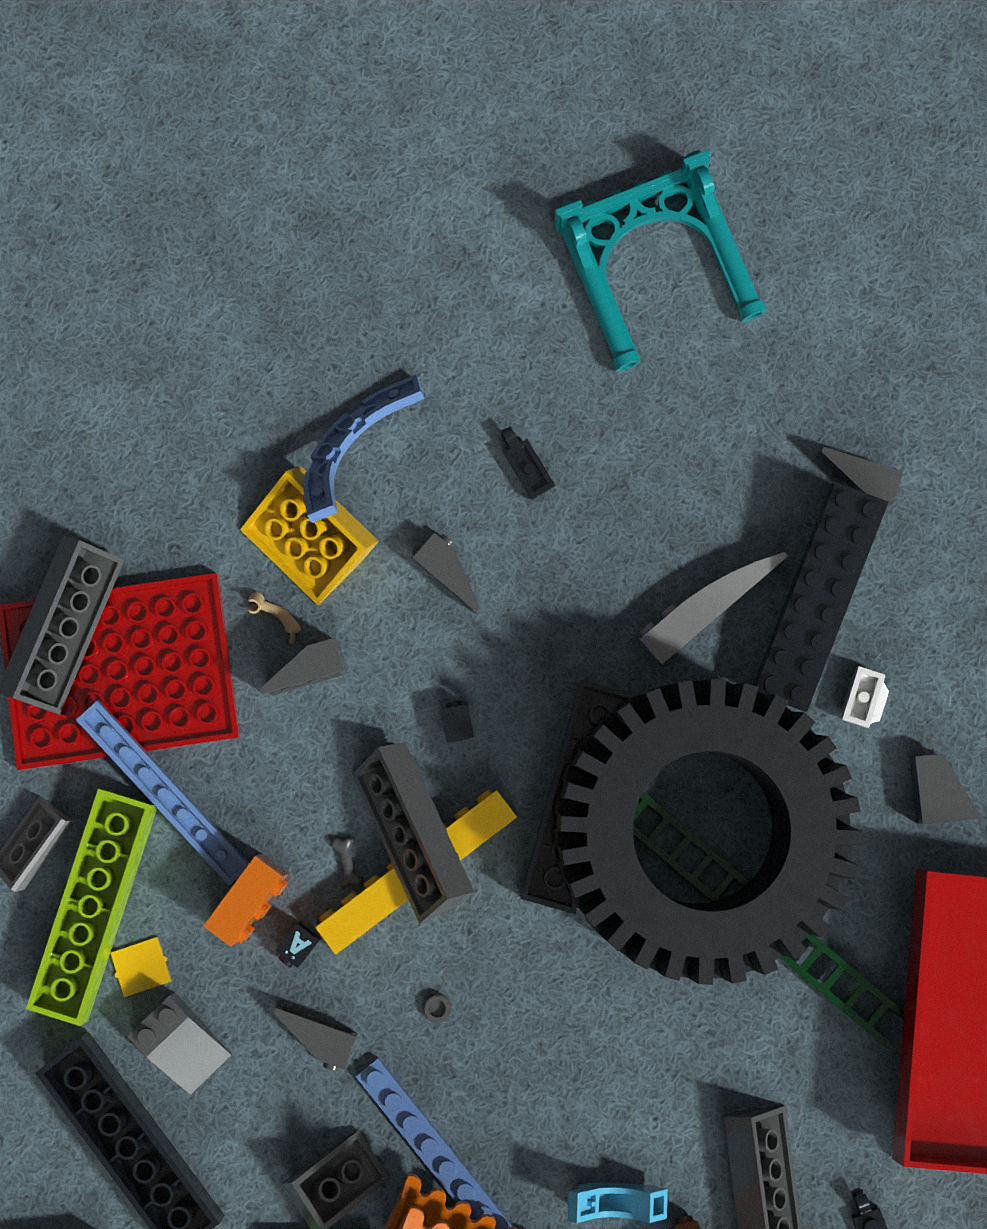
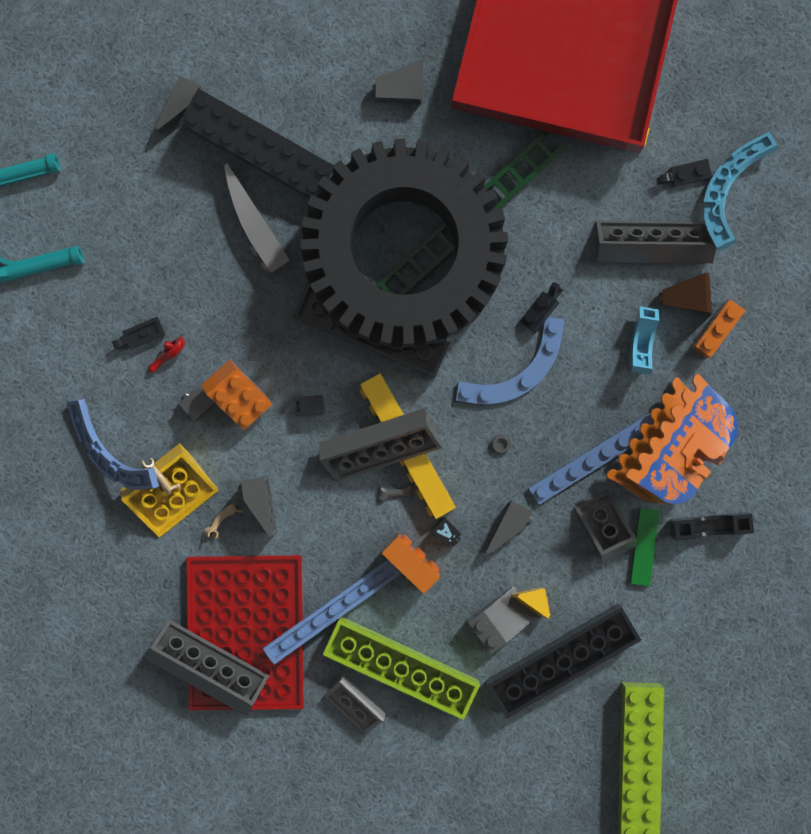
camera: 85 degrees left, 5 degrees up
yellow piece [111,937,172,997] -> none
white slope [840,666,889,728] -> none
none -> tan piece [141,458,180,495]
none -> red piece [148,337,185,373]
none -> orange brick [201,359,273,430]
none -> medium blue plate [456,317,564,404]
none -> yellow slope [511,588,550,619]
none -> black plate [520,282,563,333]

